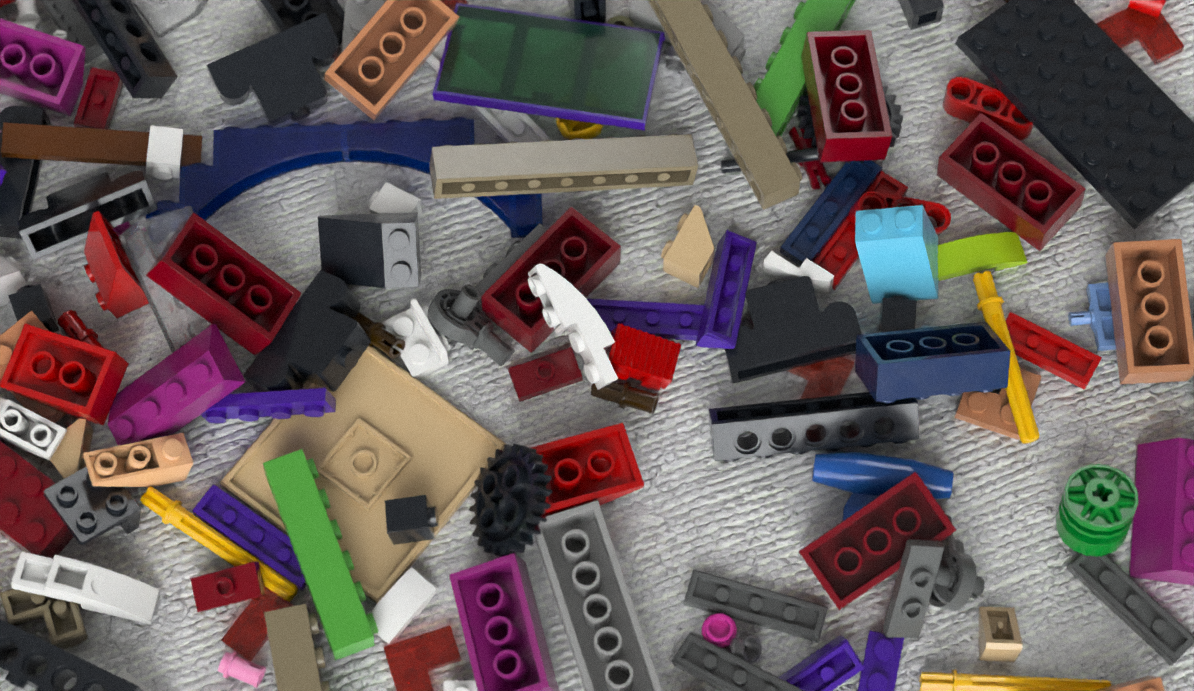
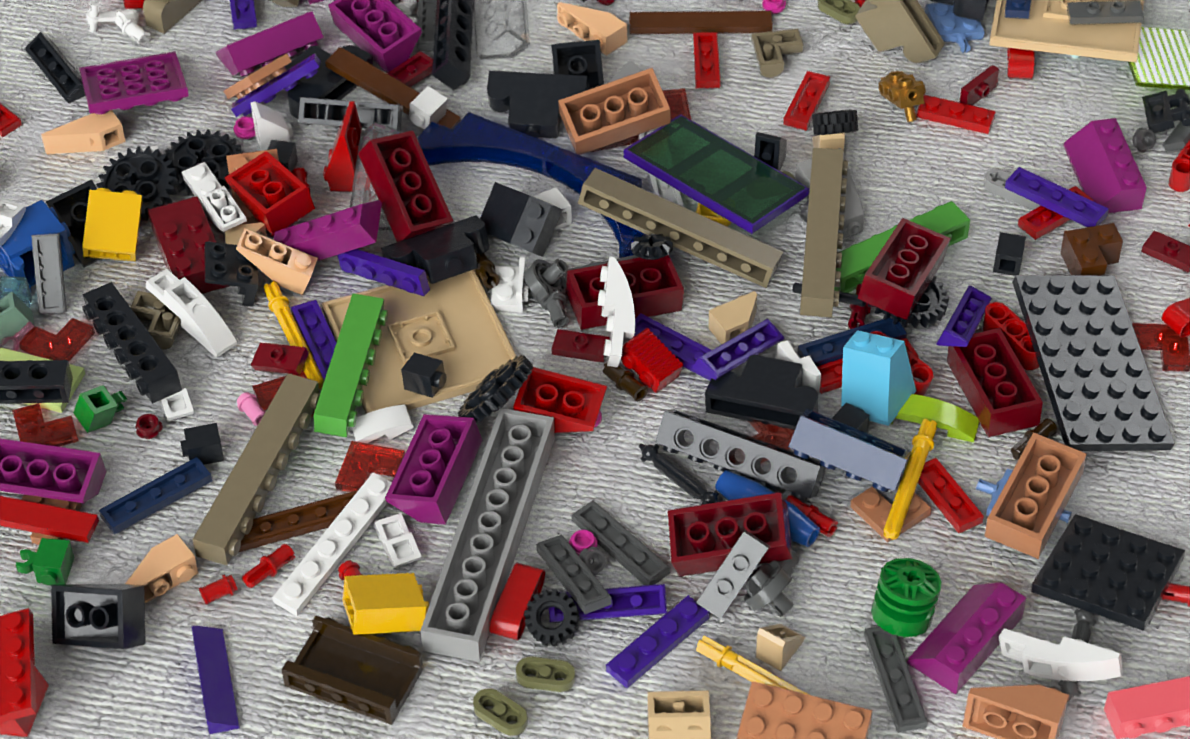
camera: 30 degrees right, 20 degrees down
none -> black gear [631,233,673,260]
none -> black wheel [639,444,719,505]
none -> red pin [785,495,838,537]
none -> dark purple slope [936,285,992,347]
none -> dark brown axle [1011,418,1058,460]

